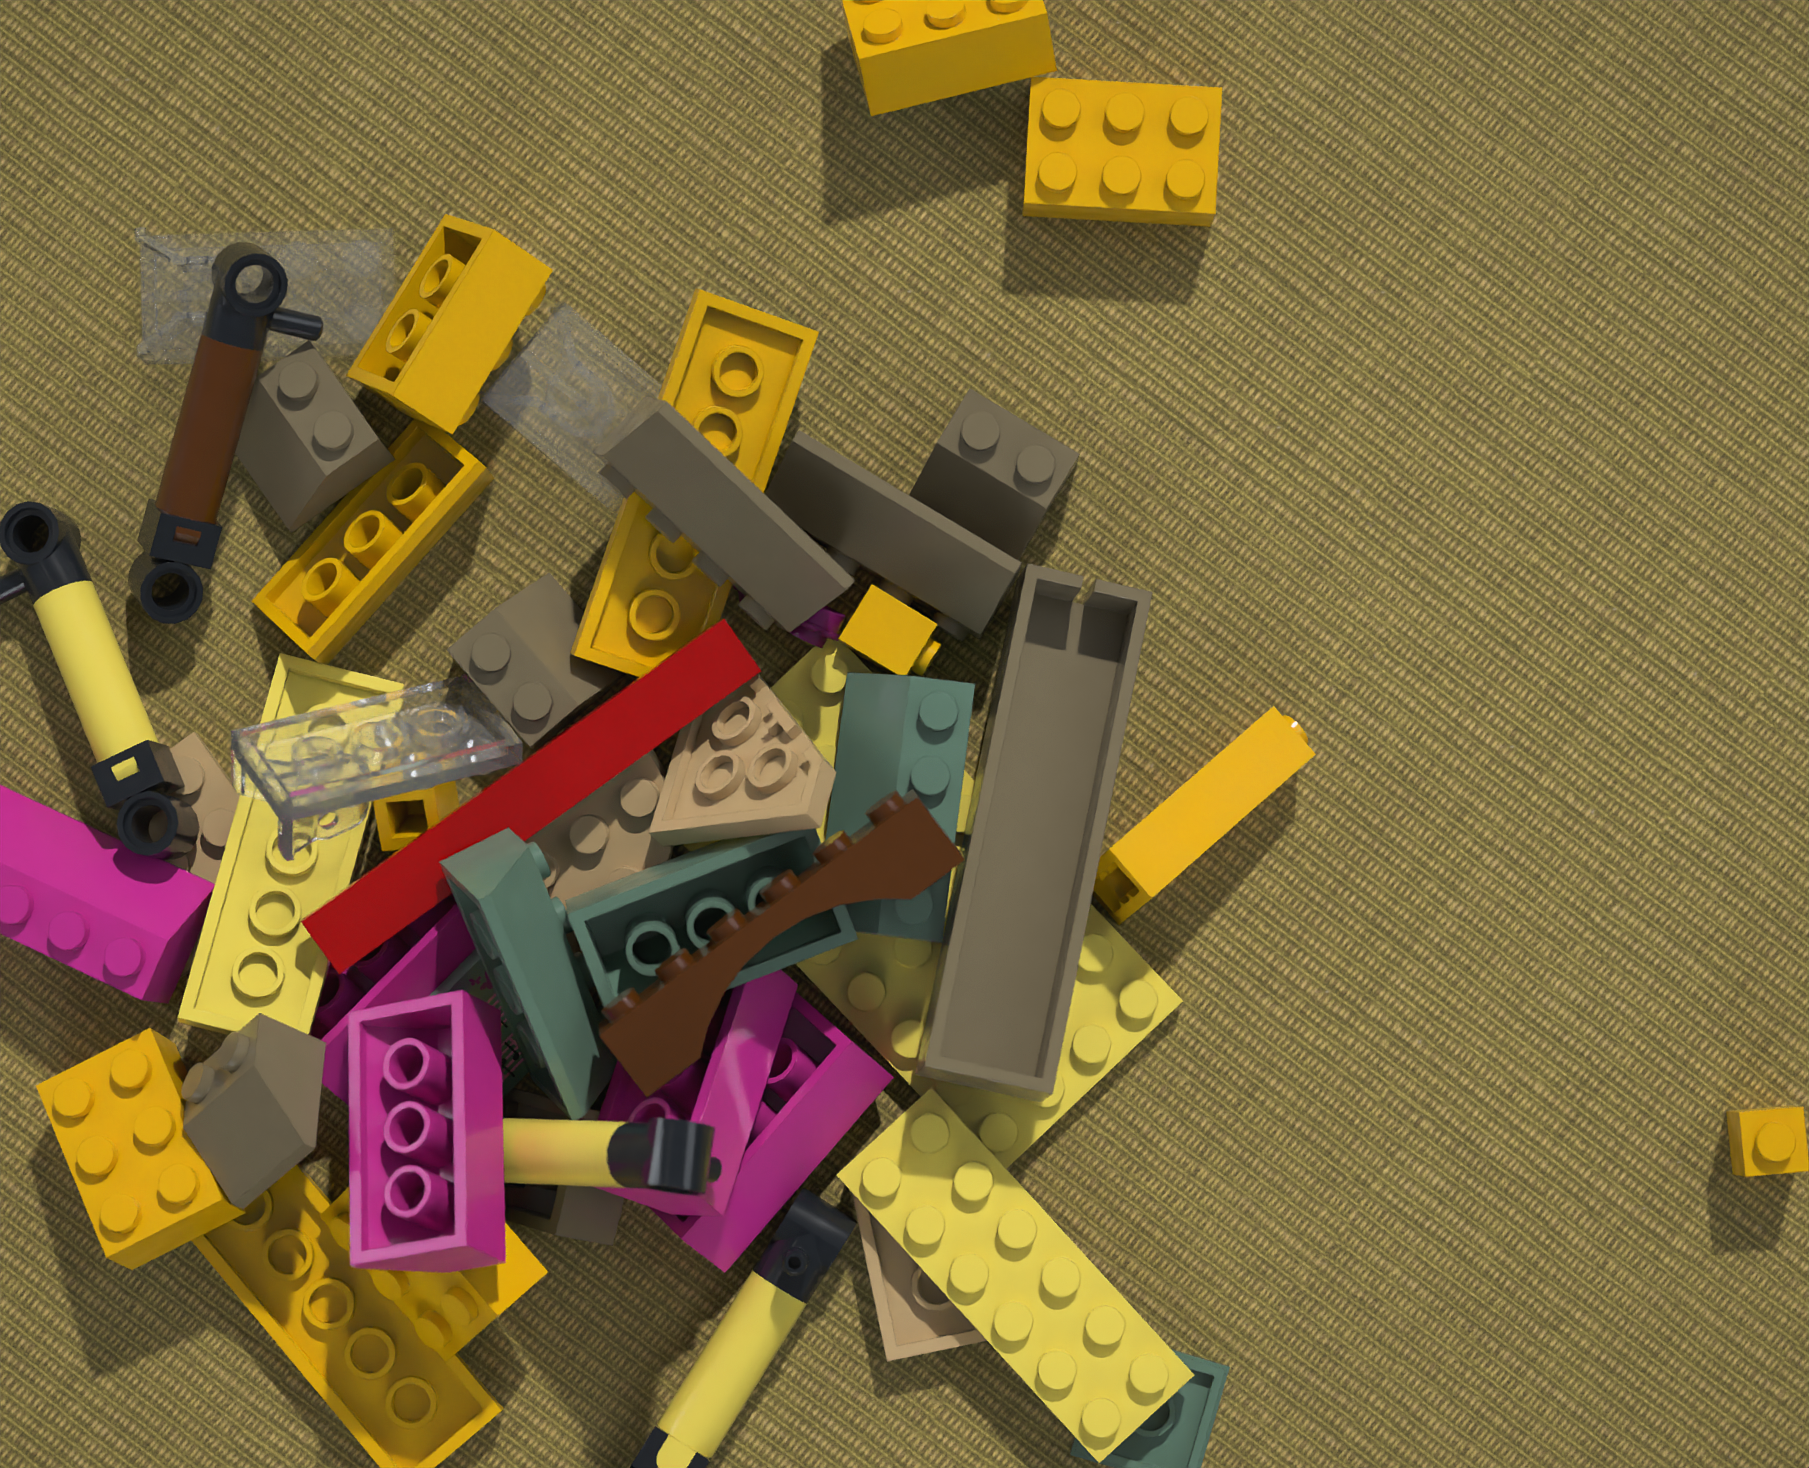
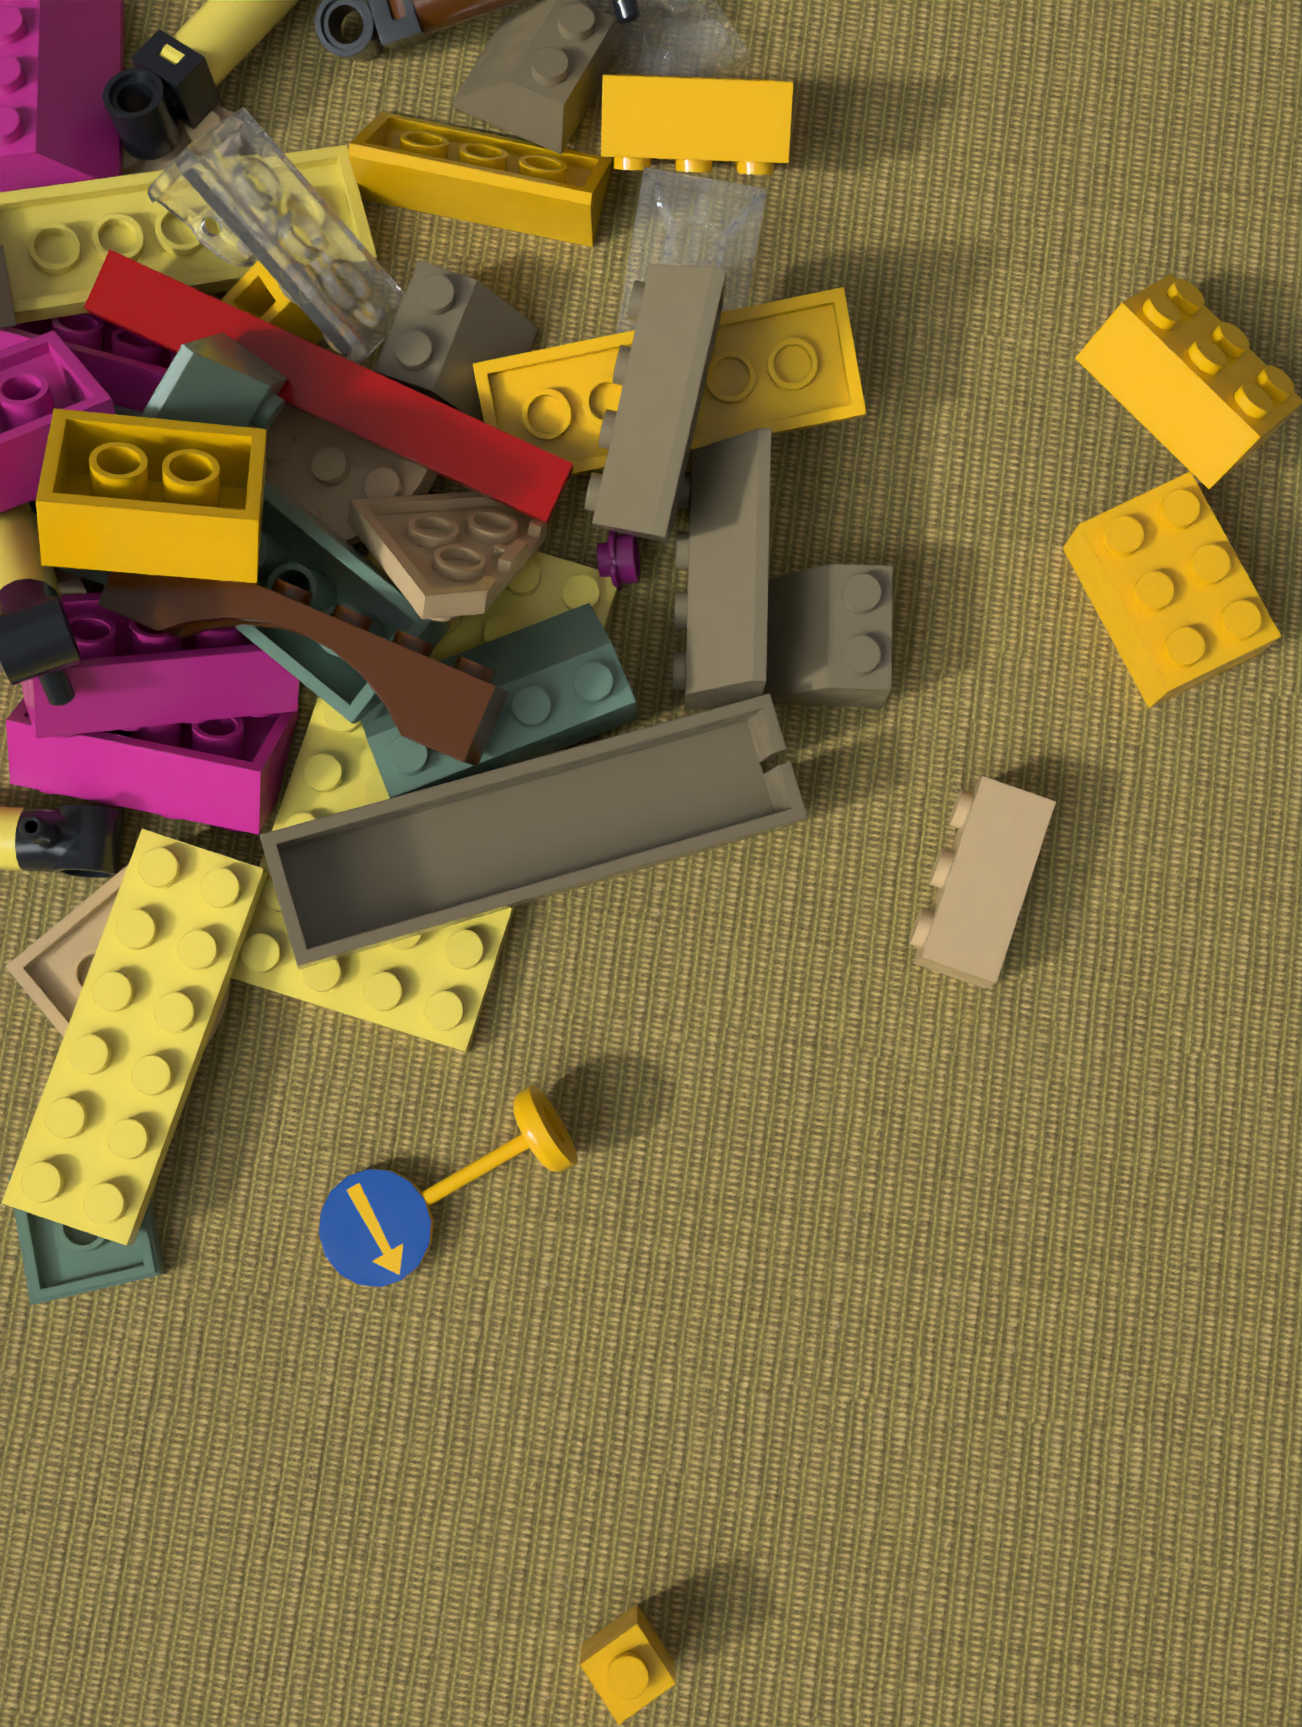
camera: 55 degrees right, 5 degrees down
yellow brick [838,584,942,677] -> none
yellow slope [1092,706,1316,925] -> none
none -> yellow brick [36,408,267,583]
none -> piece [319,1084,578,1287]
none -> tan brick [909,776,1056,989]

